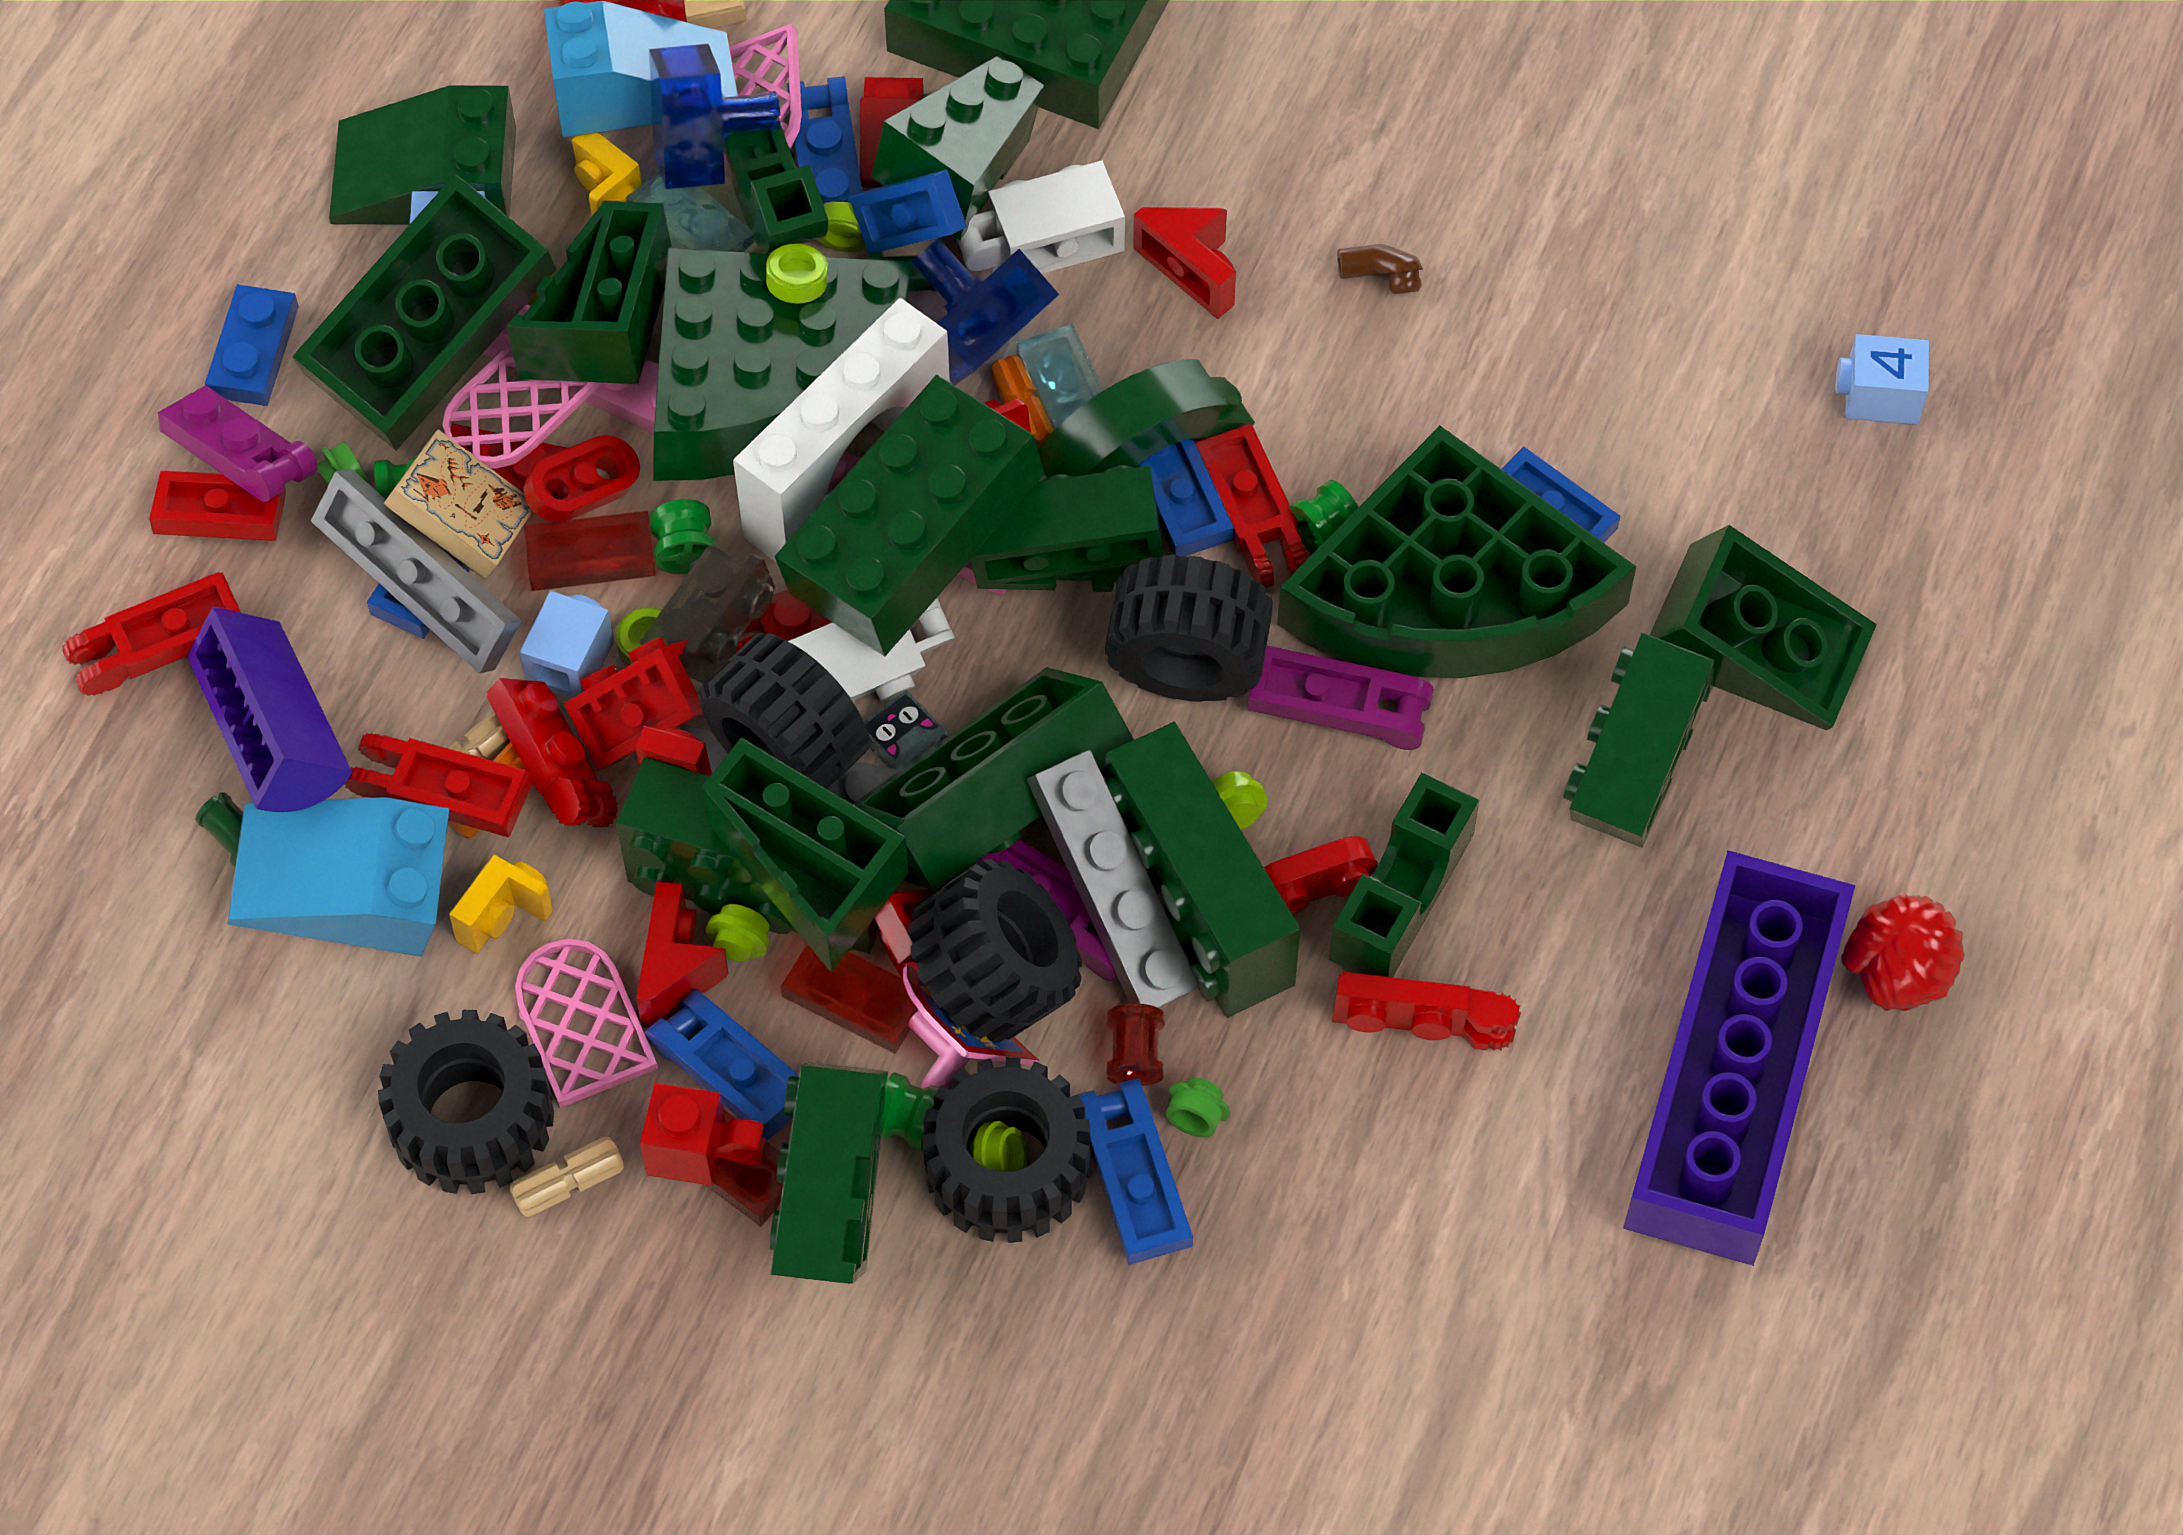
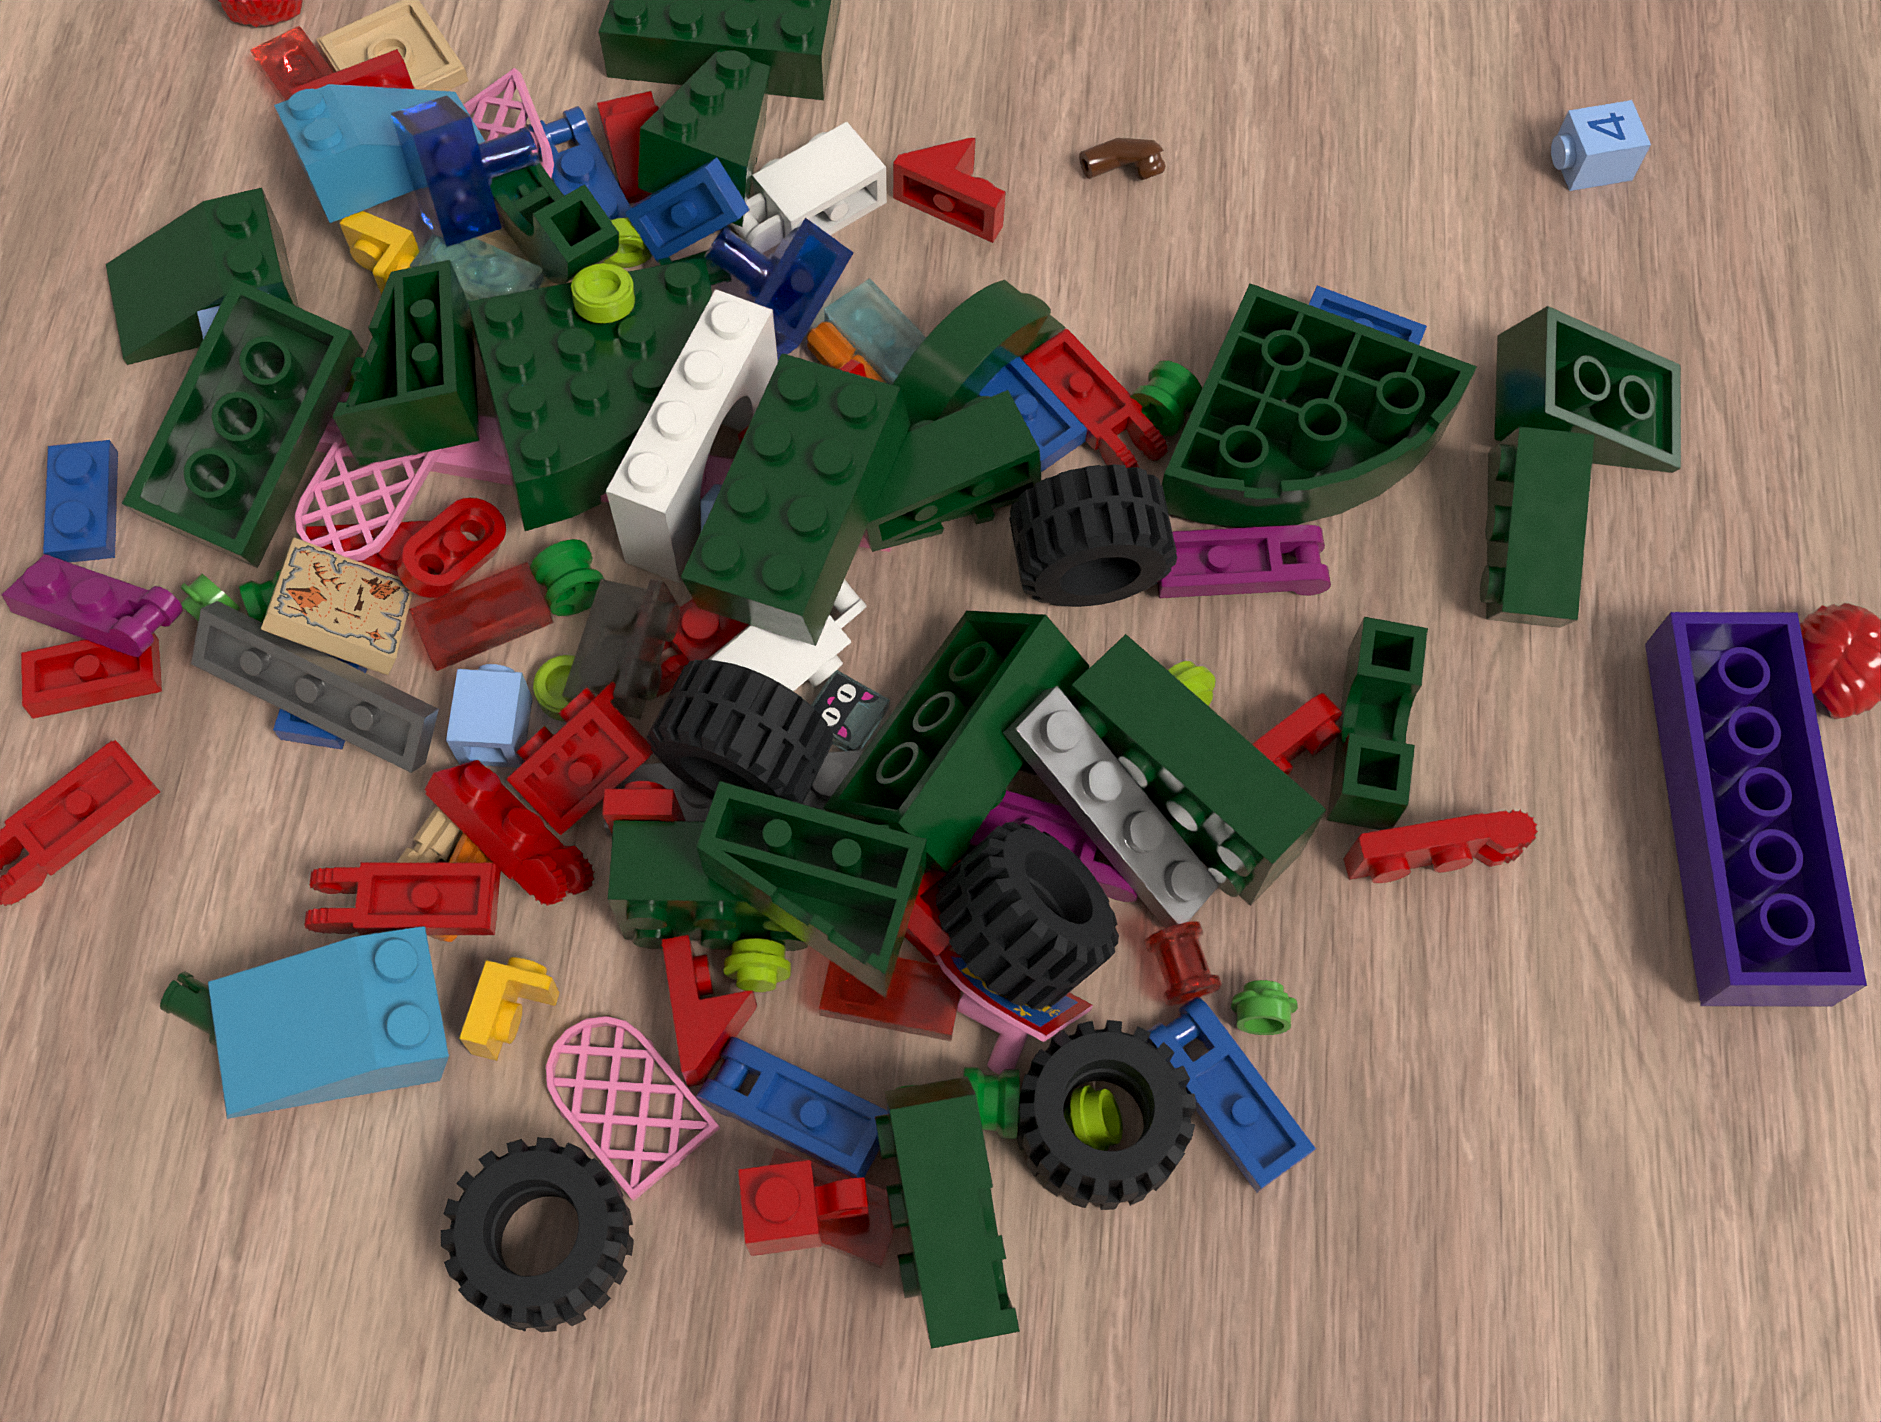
camera: 20 degrees left, 5 degrees up
dark purple brick [187,607,352,812] -> none
tan piece [510,1137,624,1217] -> none

